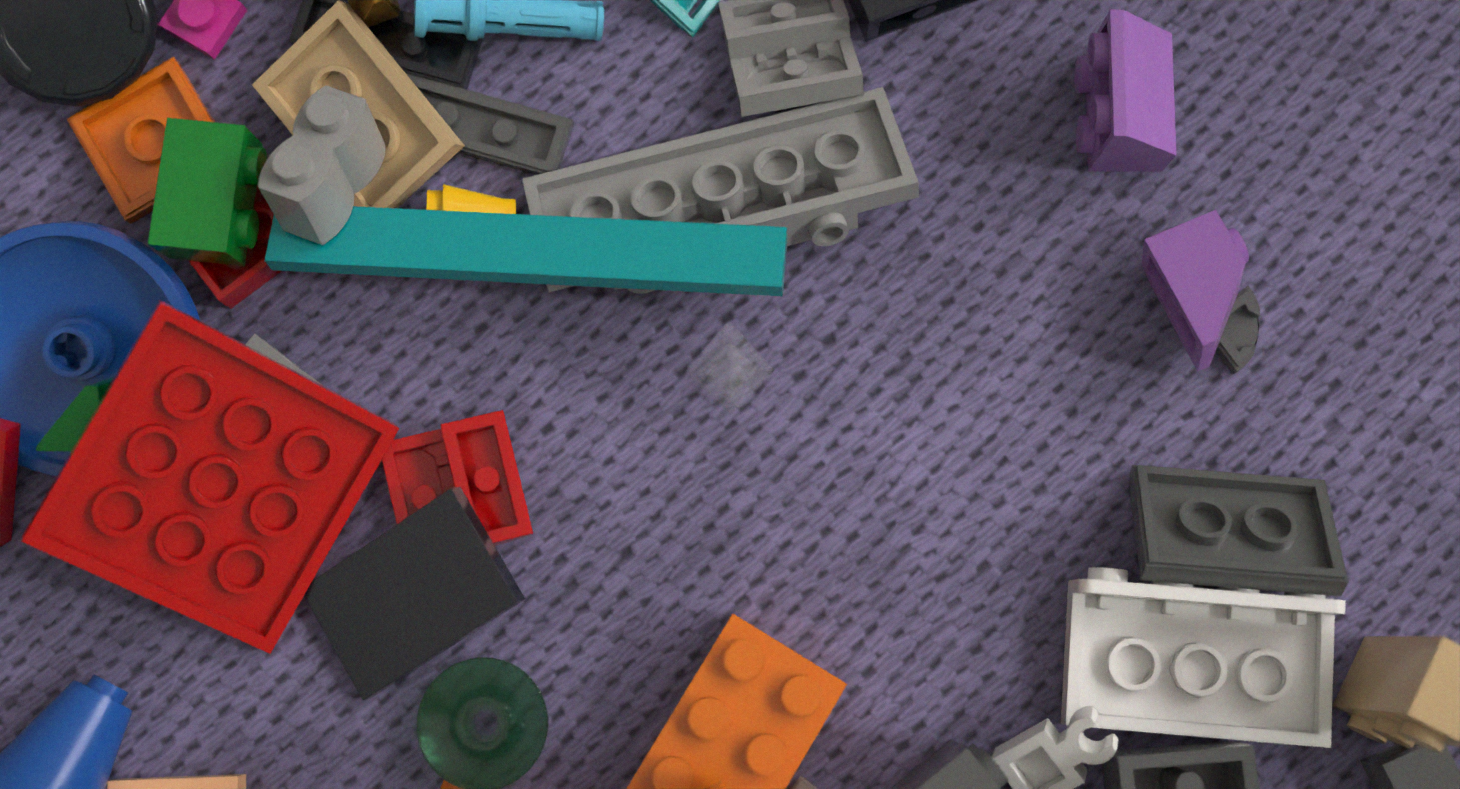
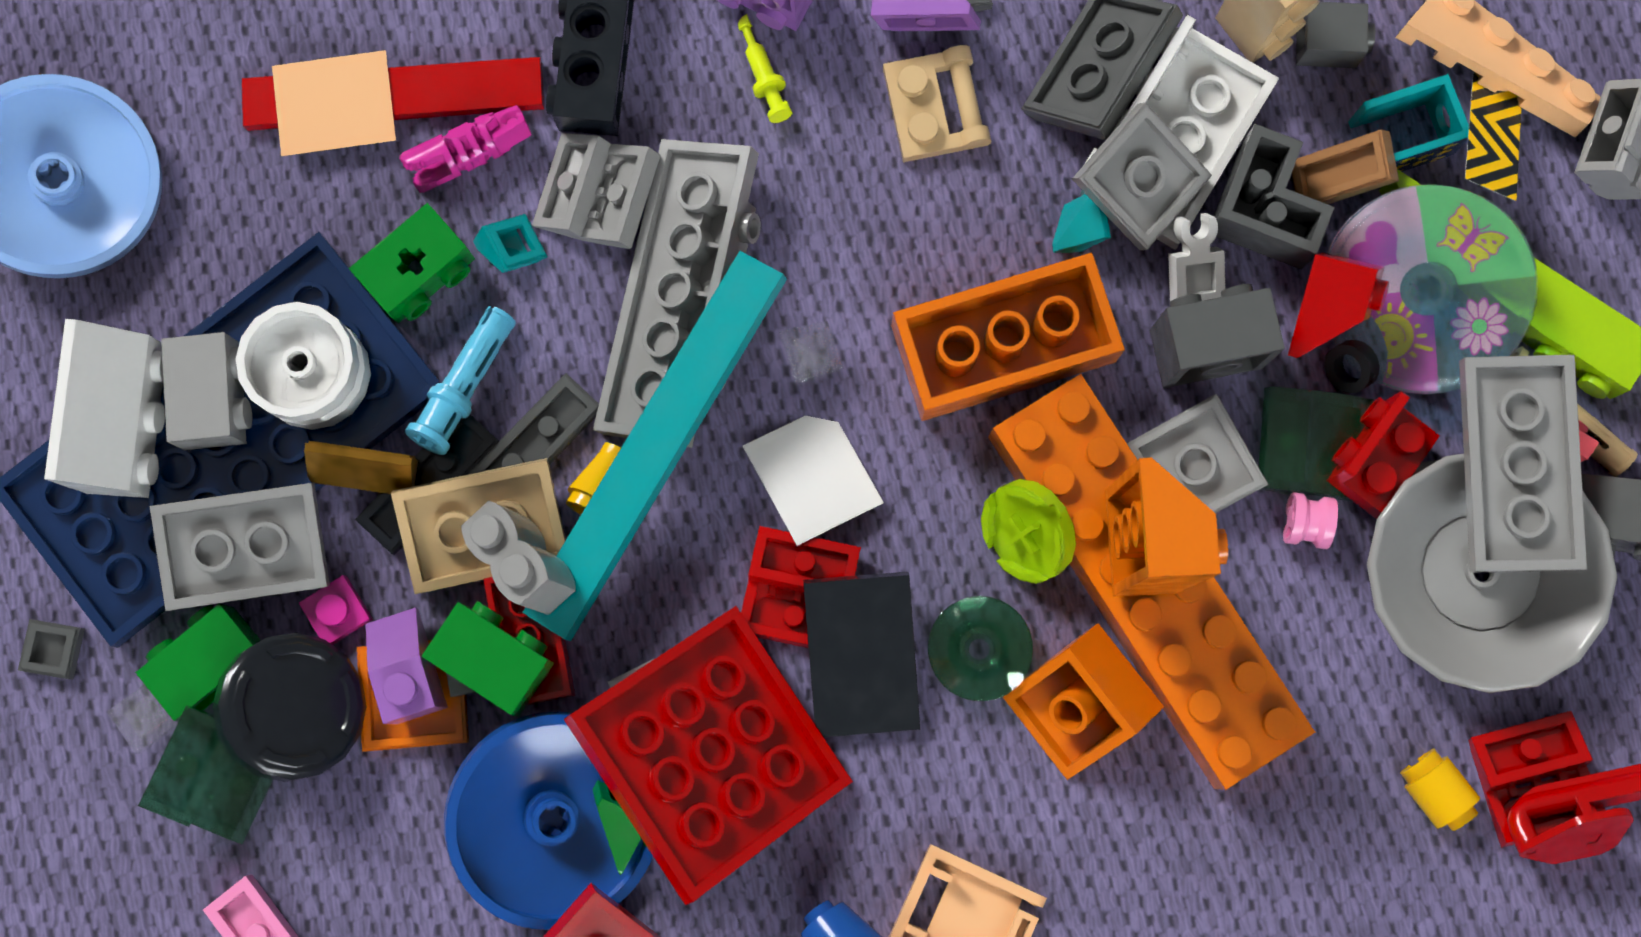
camera: 65 degrees left, 0 degrees up
none -> medium lavender slope [366,608,448,724]
none -> neon yellow piece [738,14,793,123]
none -> white sticker [743,416,884,546]
none -> tan plate [883,45,992,162]
none -> orange brick [891,252,1125,421]
none -> lime tile [981,479,1076,584]
none -> teal slope [1052,194,1111,253]
none -> light grey tile [1072,102,1212,250]

